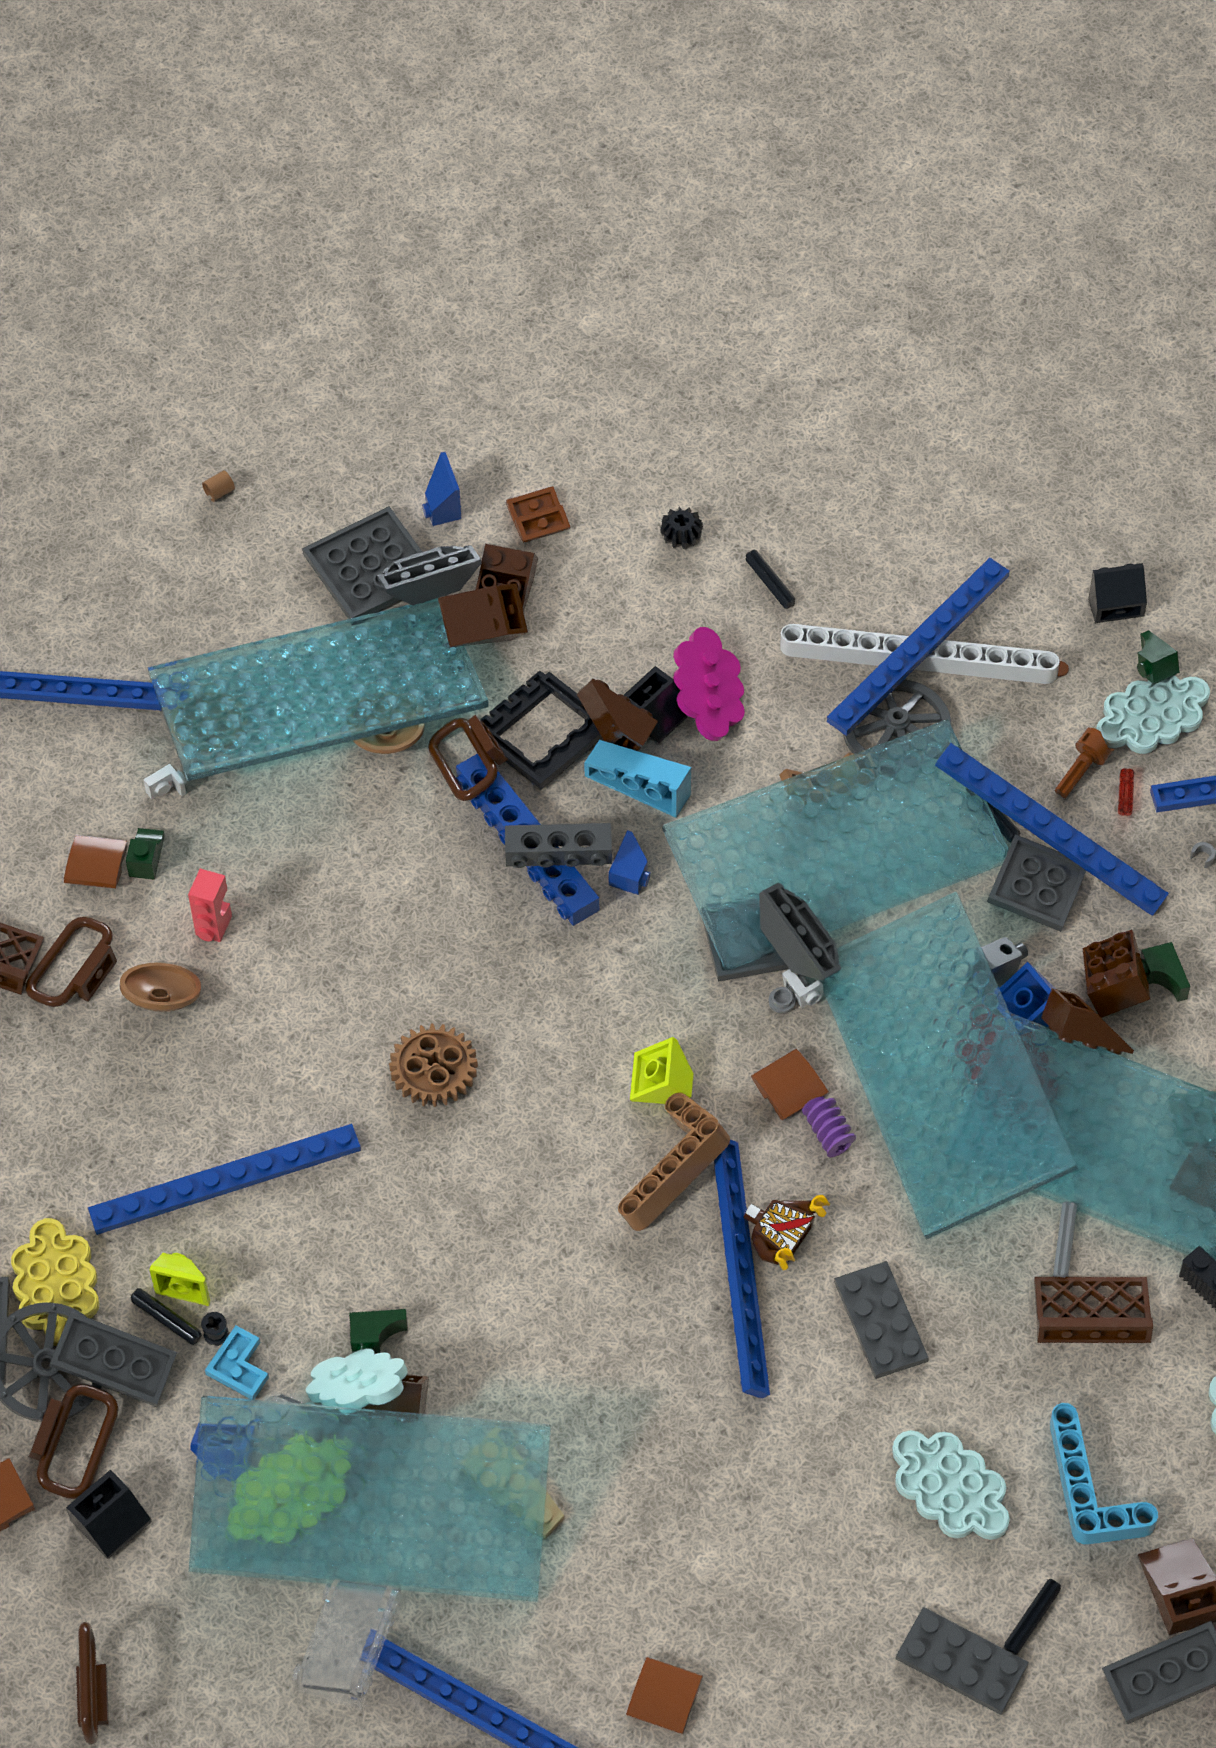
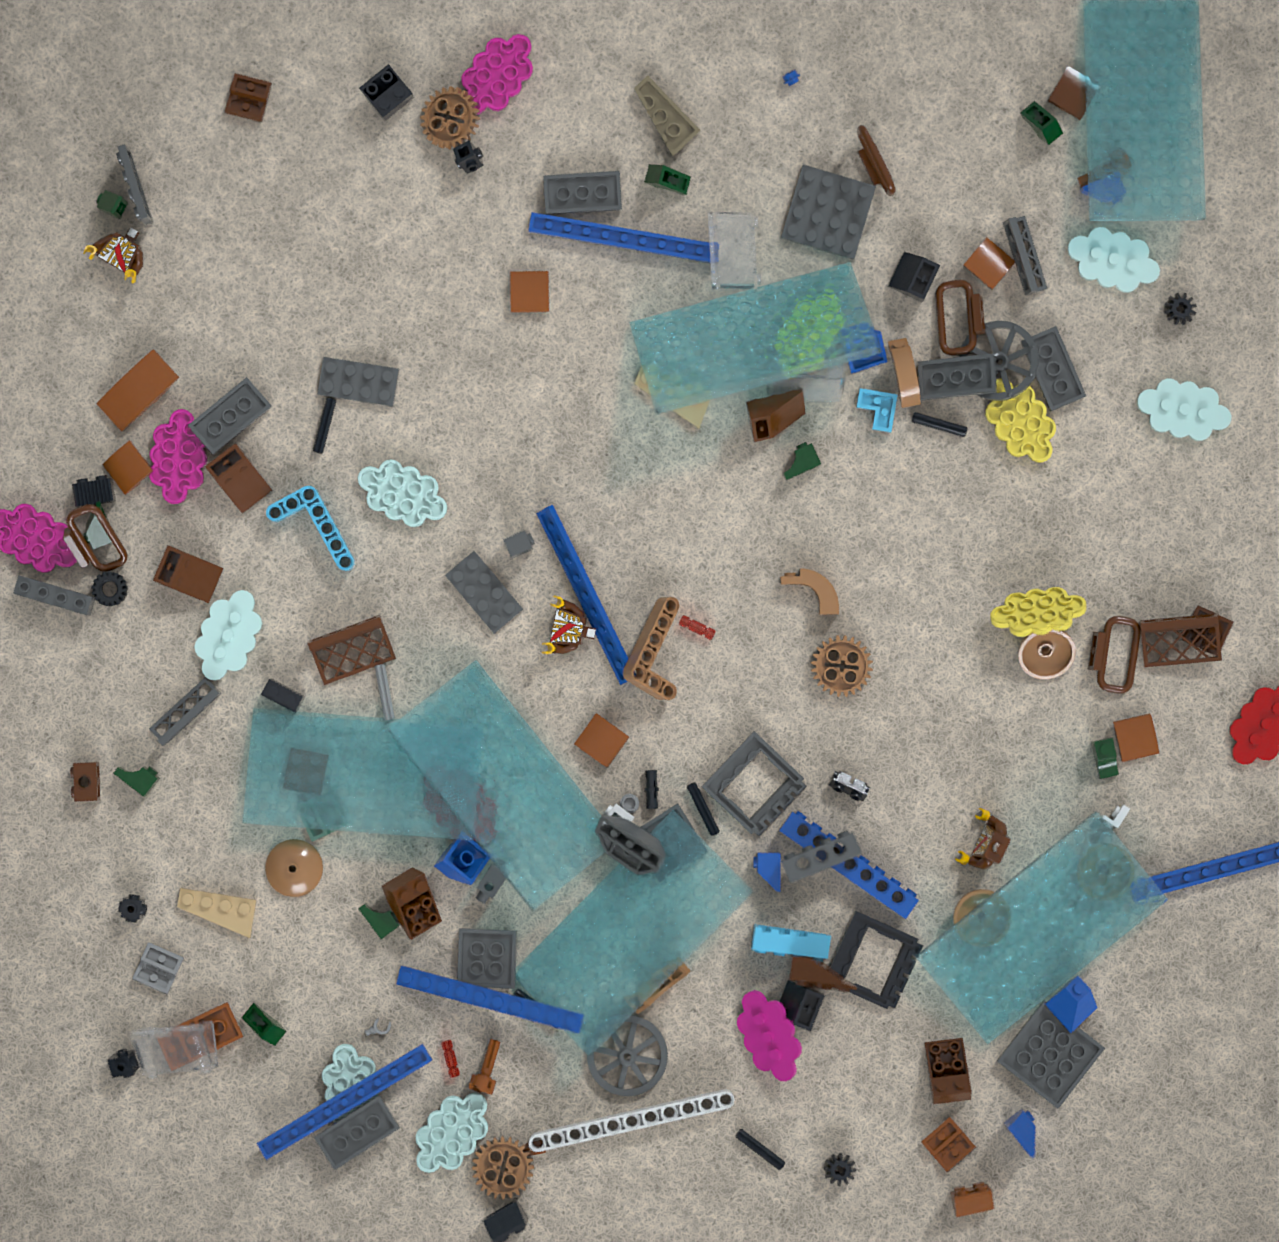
camera: 160 degrees right, 30 degrees up
blue plate [88,1124,361,1235] -> none
neon yellow slope [150,1253,210,1306] -> none
coral arch [188,868,232,942] -> none
black bush [201,1312,229,1346] -> none
medium nougat beam [202,470,235,502] -> none
light aqua plate [306,1349,408,1413] -> none
dark grey wedge [377,545,482,606] -> none
reddish brown bar [428,715,507,801] -> none
reddish brown slope [438,583,528,648] -> none
neon yellow slope [630,1037,694,1104] -> none
medium lavender piece [802,1097,856,1158] -> none
blue plate [827,558,1010,736] -> none
reddish brown slope [1041,988,1134,1055] -> none
dark green arch [1137,630,1180,684] -> none
none -> medium nougat gear [472,1136,534,1200]
none -> dark grey brick [503,530,535,559]
none -> black pin [644,770,659,809]
none -> clear red axle [679,615,716,640]
none -> black axle [687,782,720,836]
none -> dark grey hinge [701,731,807,836]
none -> medium nougat arch [780,568,839,615]
none -> dark grey plate [781,164,876,260]
none -> black hinge [828,771,870,801]
none -> medium nougat arch [888,338,921,408]
none -> dark orange slope [950,1182,994,1217]
none -> reddish brown torso [955,808,1011,870]
none -> light yellow plate [990,587,1086,637]
none -> blue slope [1045,976,1097,1033]

